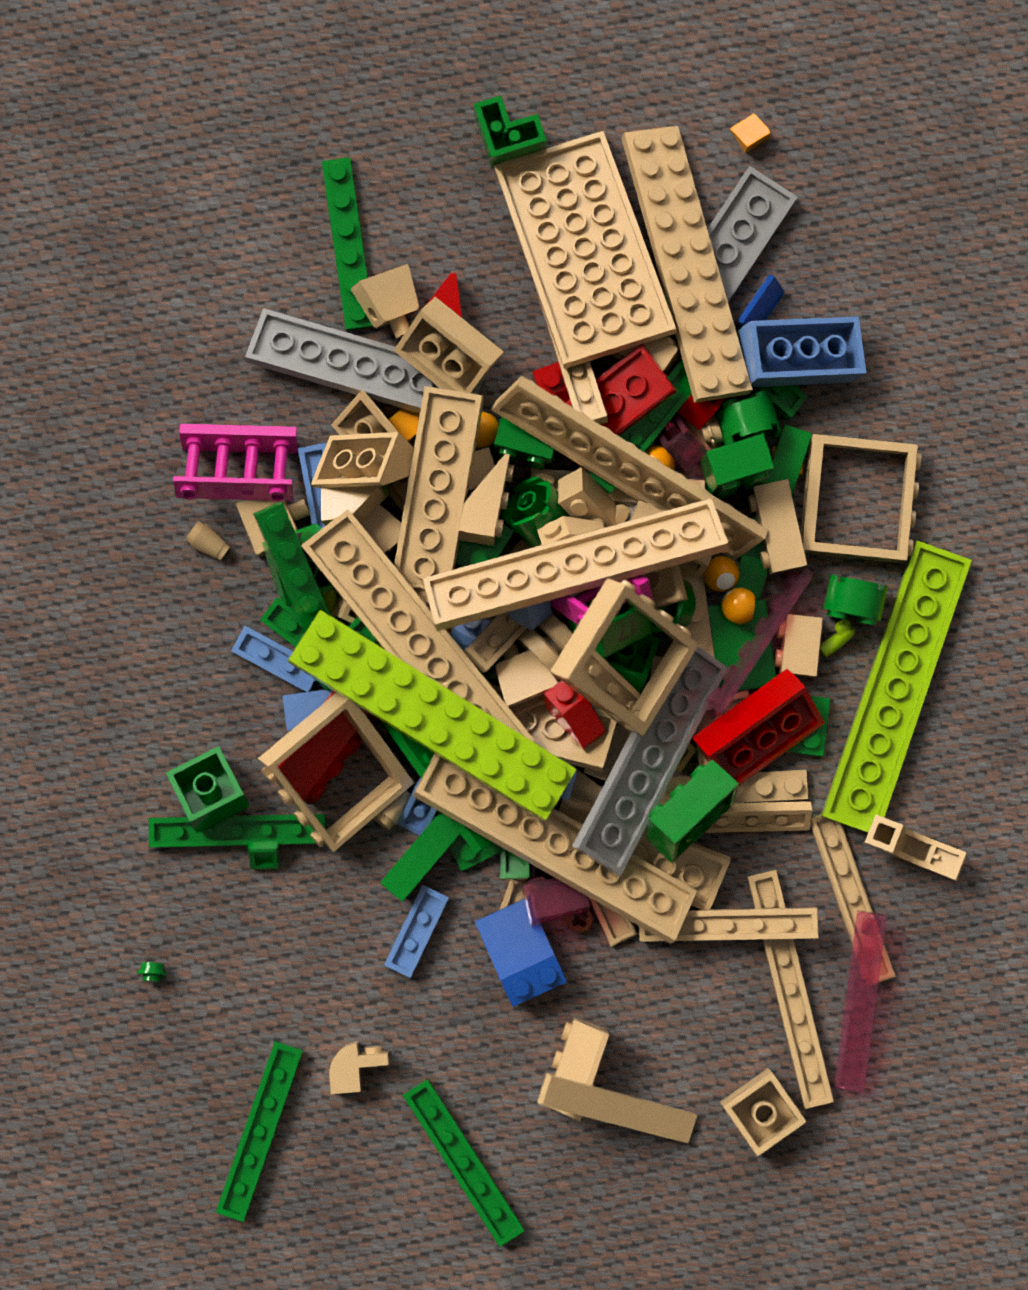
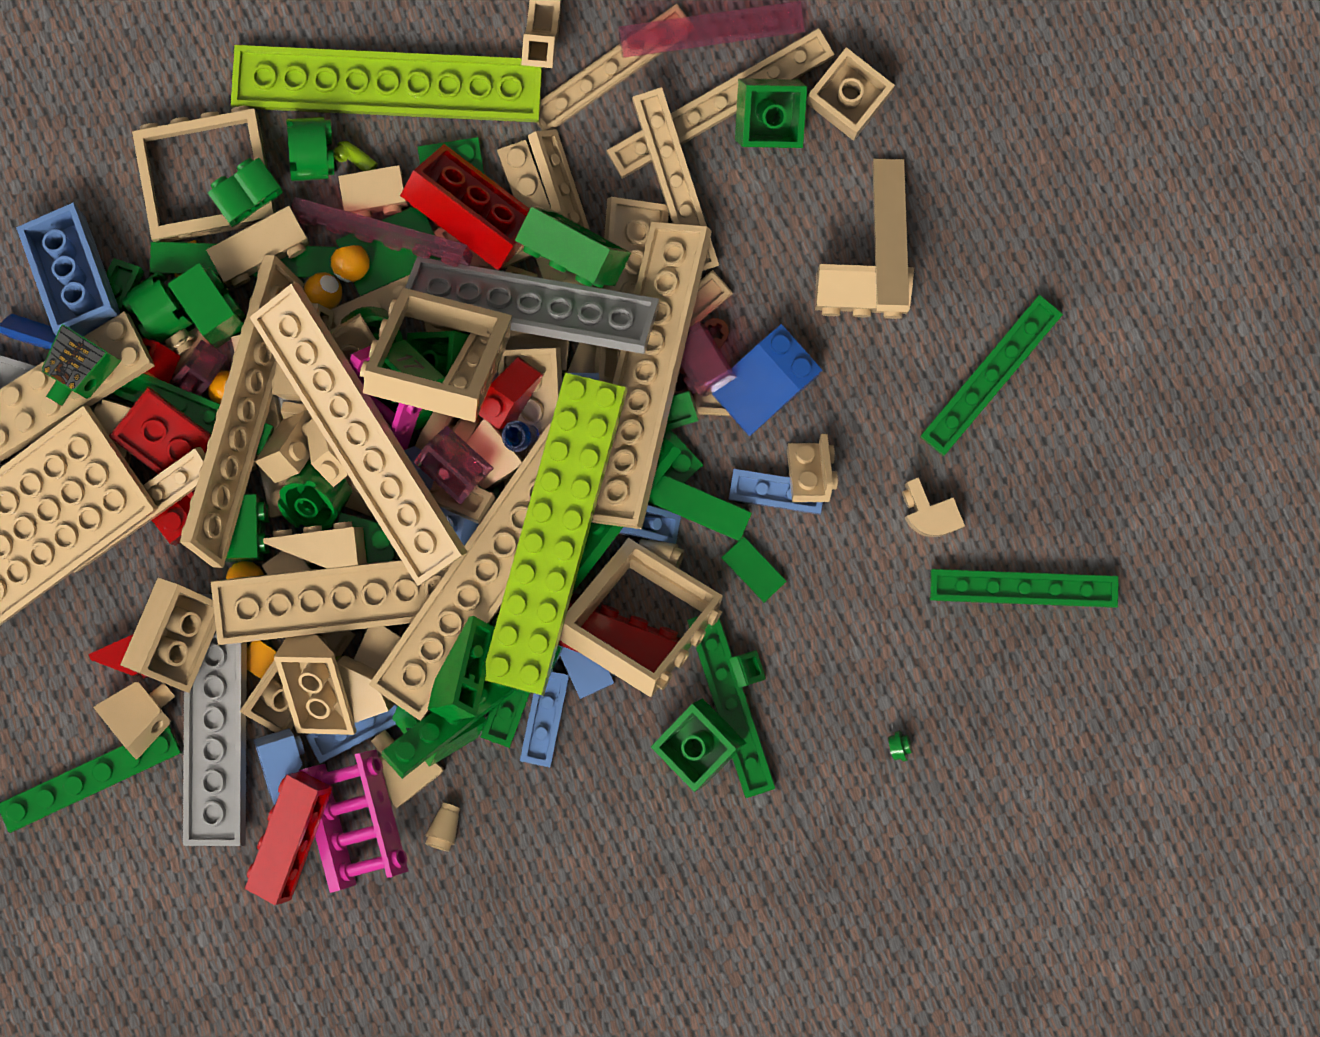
camera: 110 degrees left, 0 degrees up
none -> torso [42,324,121,406]
none -> green brick [208,158,283,227]
none -> brick [245,771,333,905]
none -> medium blue slope [253,728,305,805]
none -> clear pink brick [414,426,494,505]
none -> green slope [428,616,495,721]
none -> clear blue cone [502,420,539,452]
none -> green tile [721,537,787,603]
none -> green brick [735,79,807,148]
none -> tan bracket [787,434,838,502]

